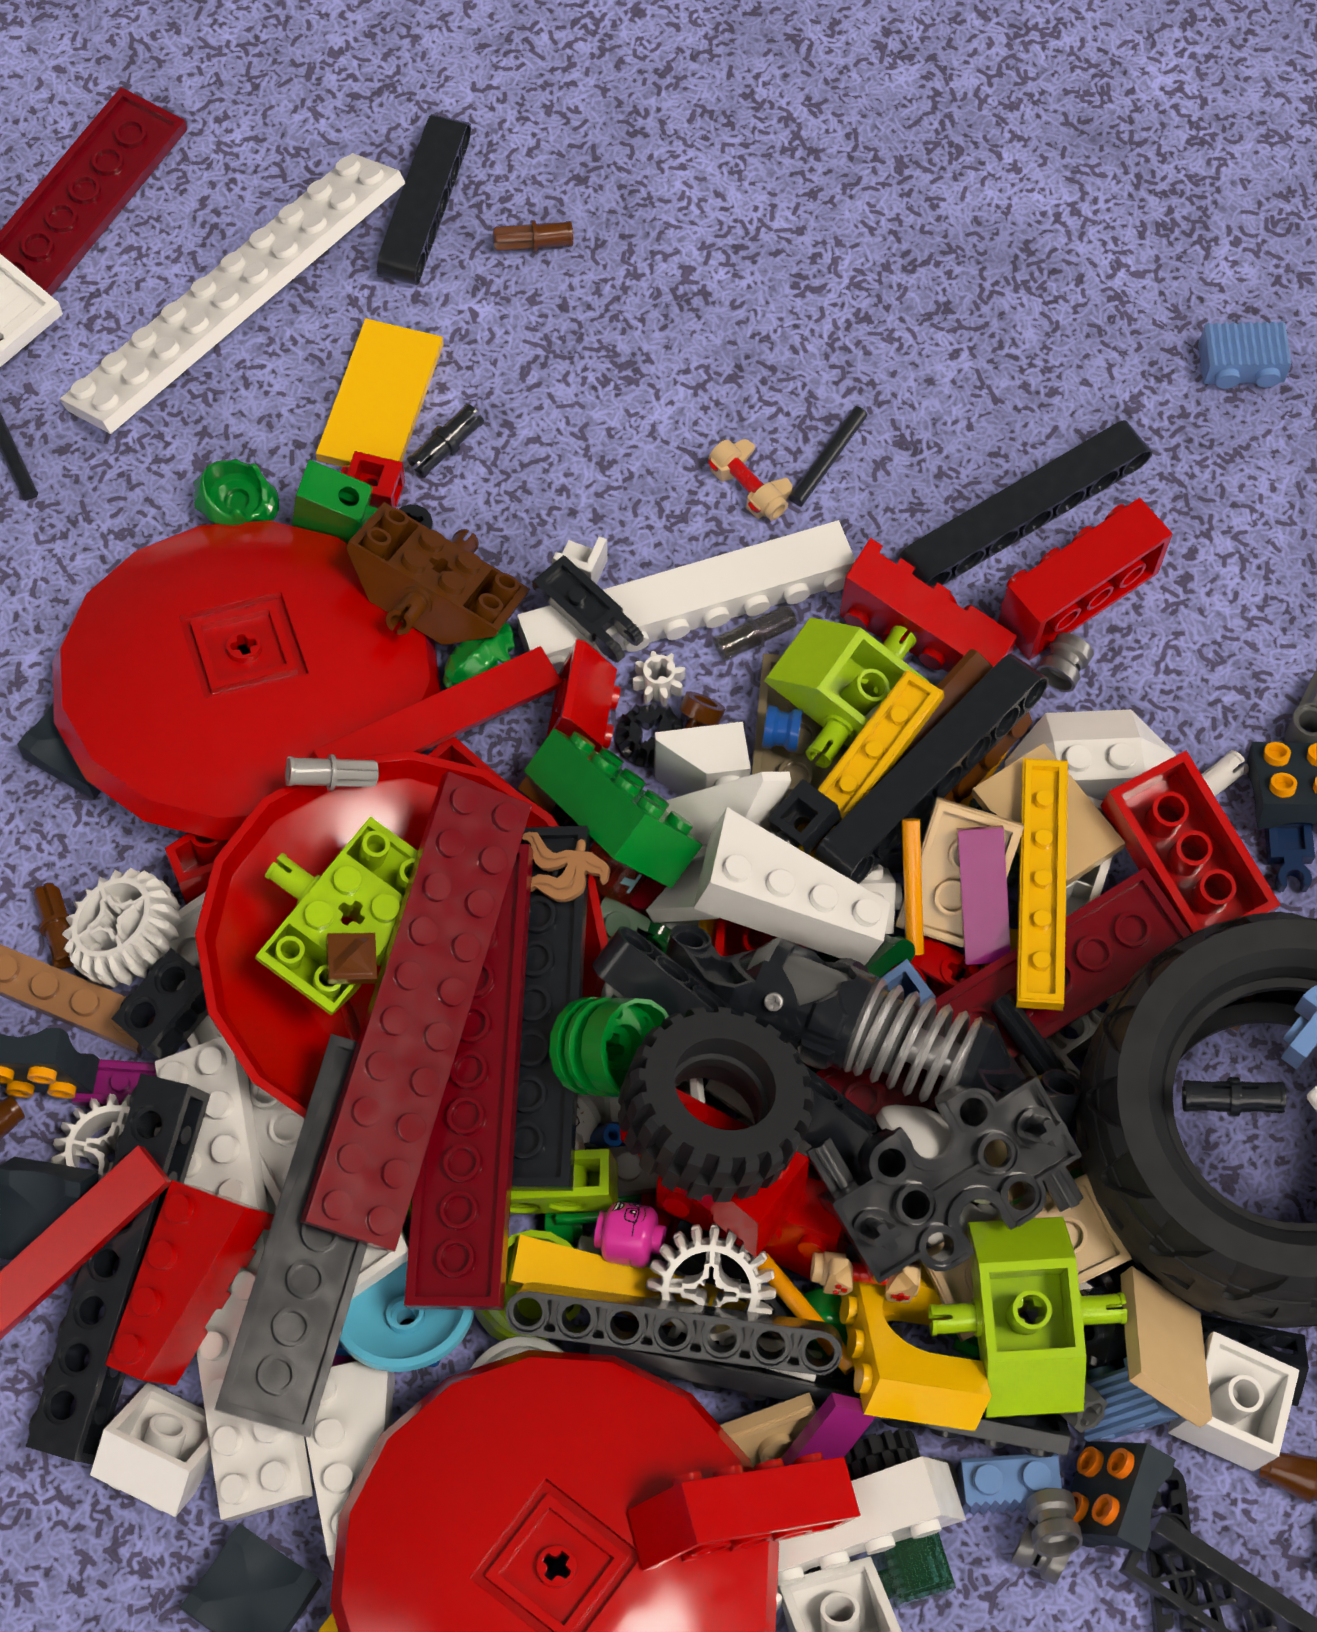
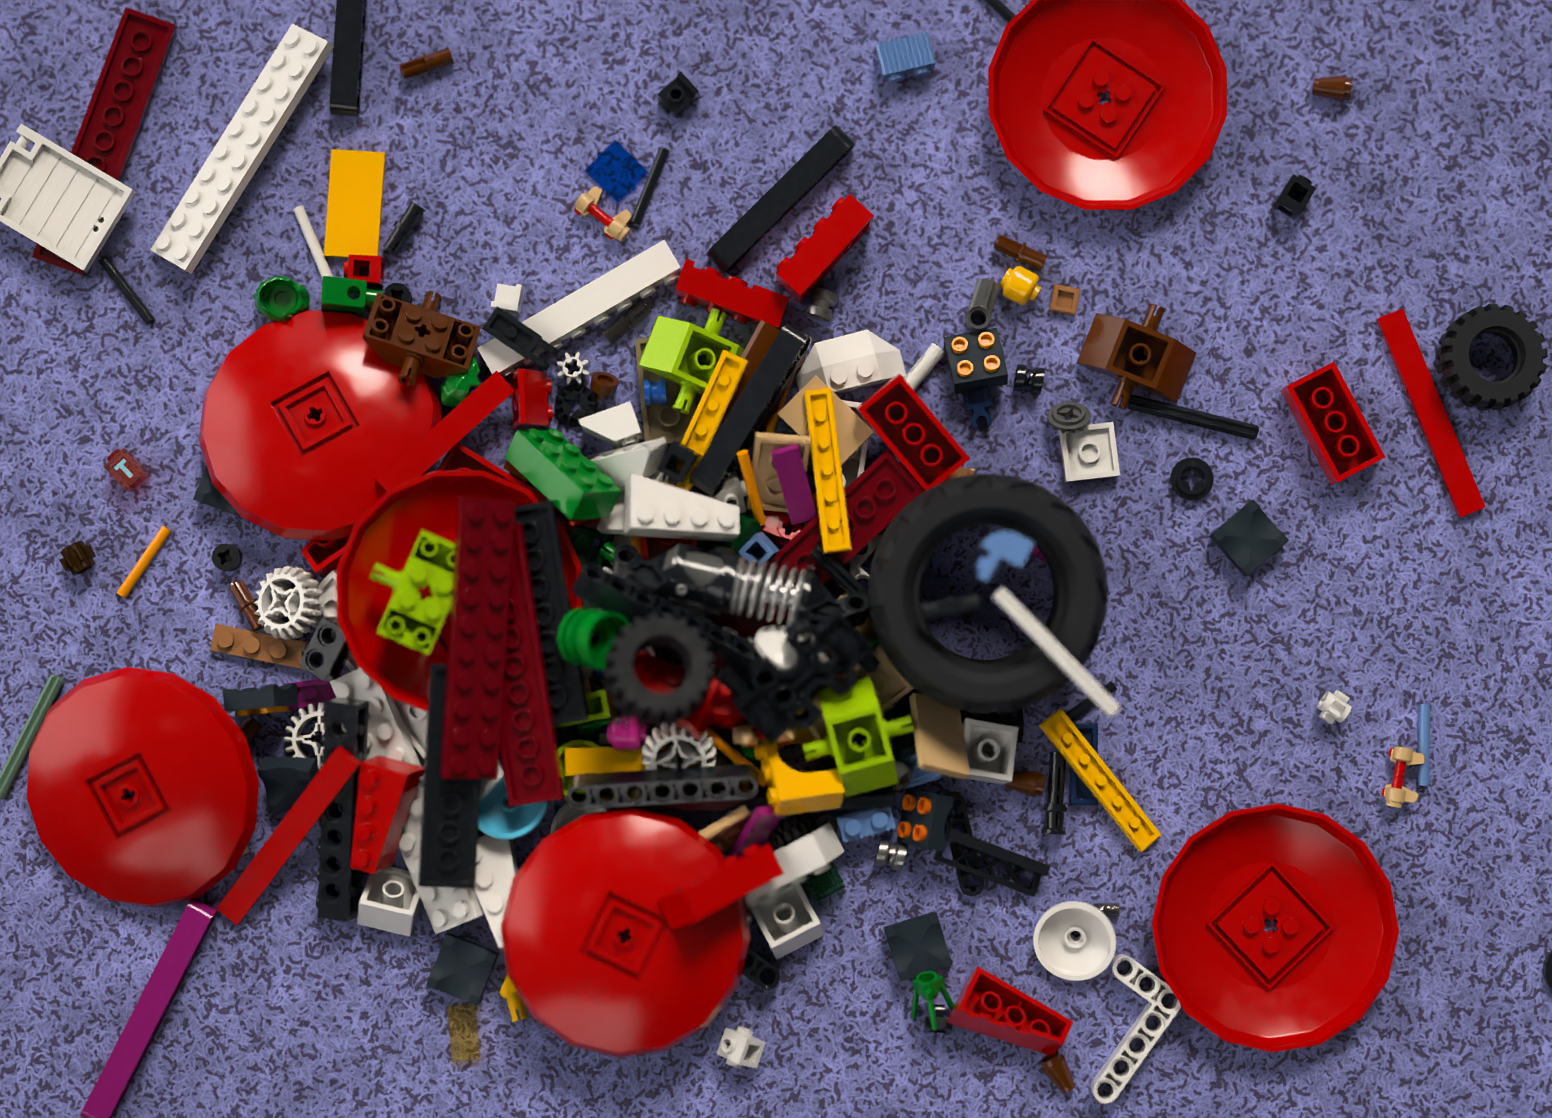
camera: 10 degrees left, 20 degrees up
light grey axle [285,754,379,791] -> none
reddish brown tile [326,933,377,984] -> none
medium nougat piece [522,832,610,902] -> none
flat silver wheel [1026,1488,1082,1557] -> none
none -> black wheel [212,544,243,572]
none -> white bar [293,205,333,279]
none -> clear blue piece [584,140,649,204]
none -> black brick [657,72,700,118]

